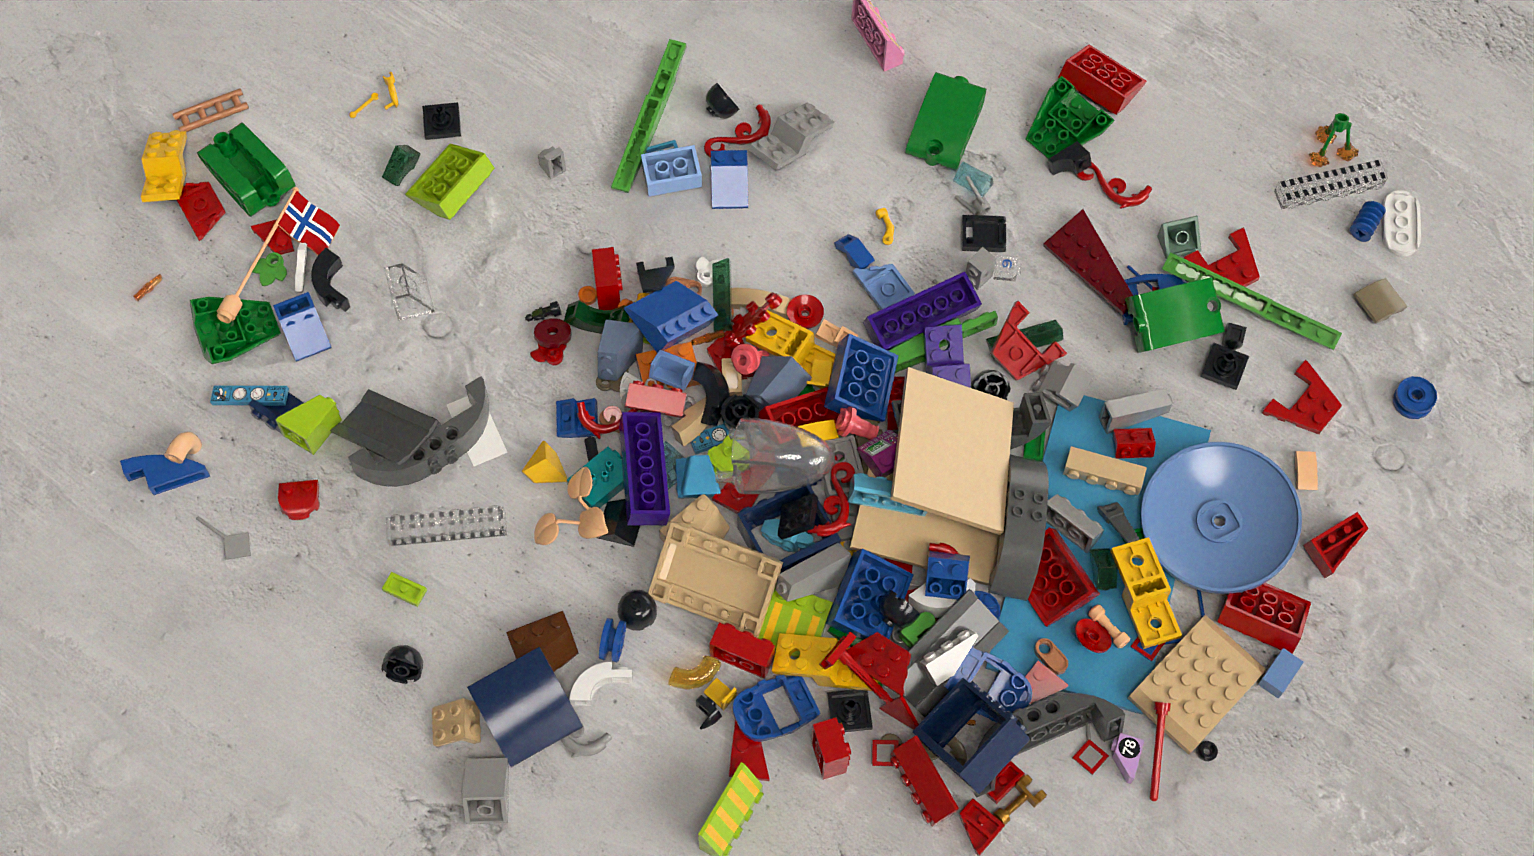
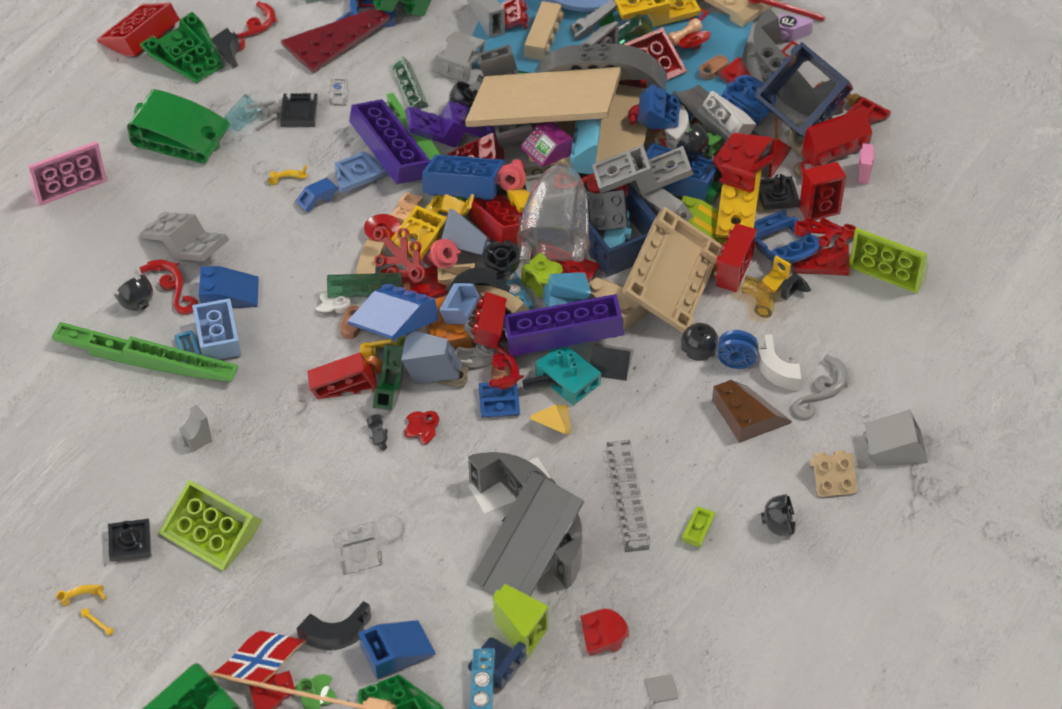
camera: 90 degrees left, 15 degrees down
white tile [295,243,307,292] -> none
clear green arch [382,145,421,186] -> none
dark blue slope [467,647,583,767] -> none
dark red tile [534,318,572,348] -> none
light nougat plant [534,467,608,545] -> none
orange tile [578,286,597,305] -> none
black flag [636,256,675,293] -> none
light grey brick [966,247,997,290] -> none
red wing [990,301,1067,380] -> none
none -> light grey bracket [592,145,694,195]
none -> red plant [794,217,857,248]
none -> bright pink brick [858,144,875,184]

